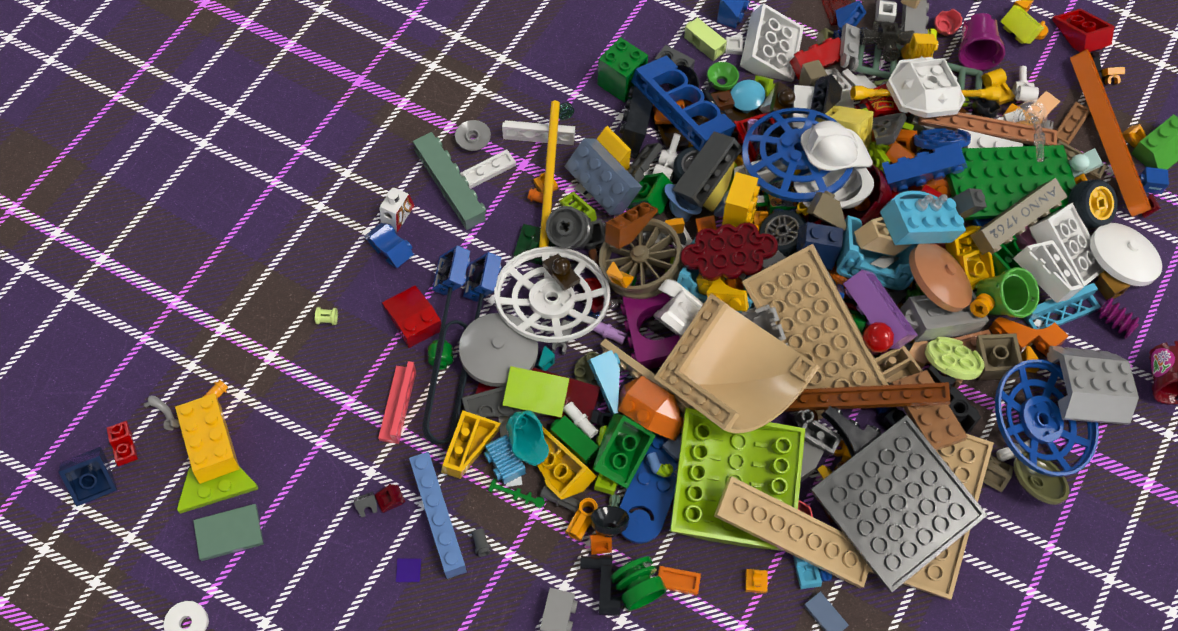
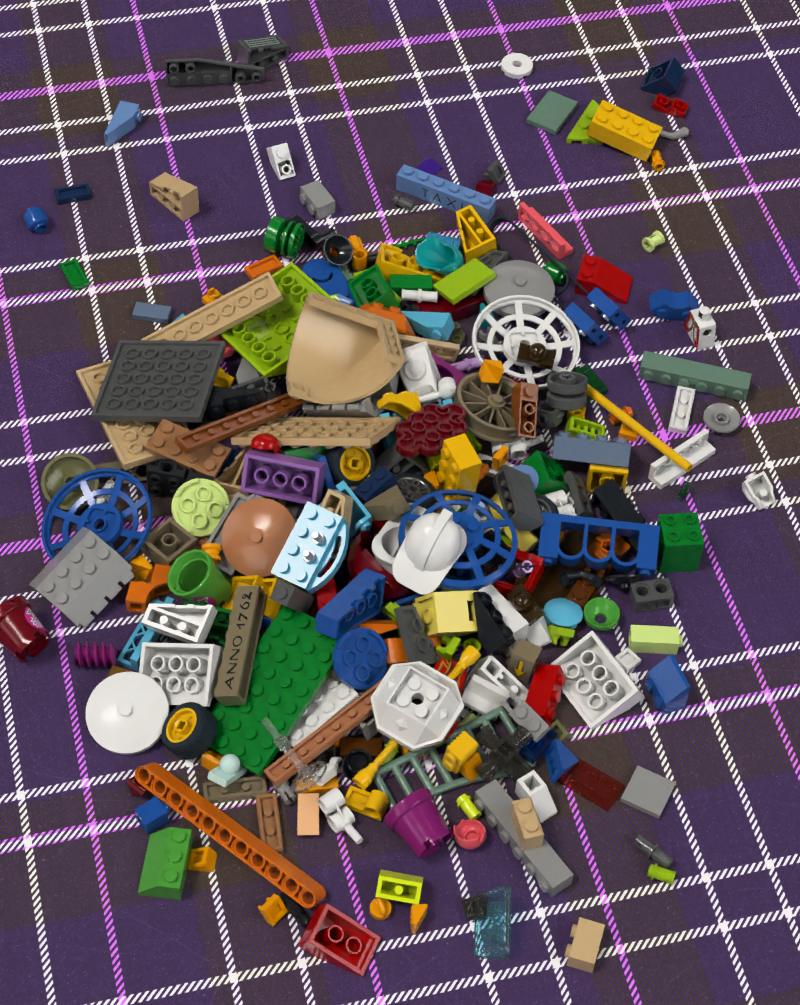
camera: 135 degrees right, 10 degrees down
none -> white hand [742,471,776,510]

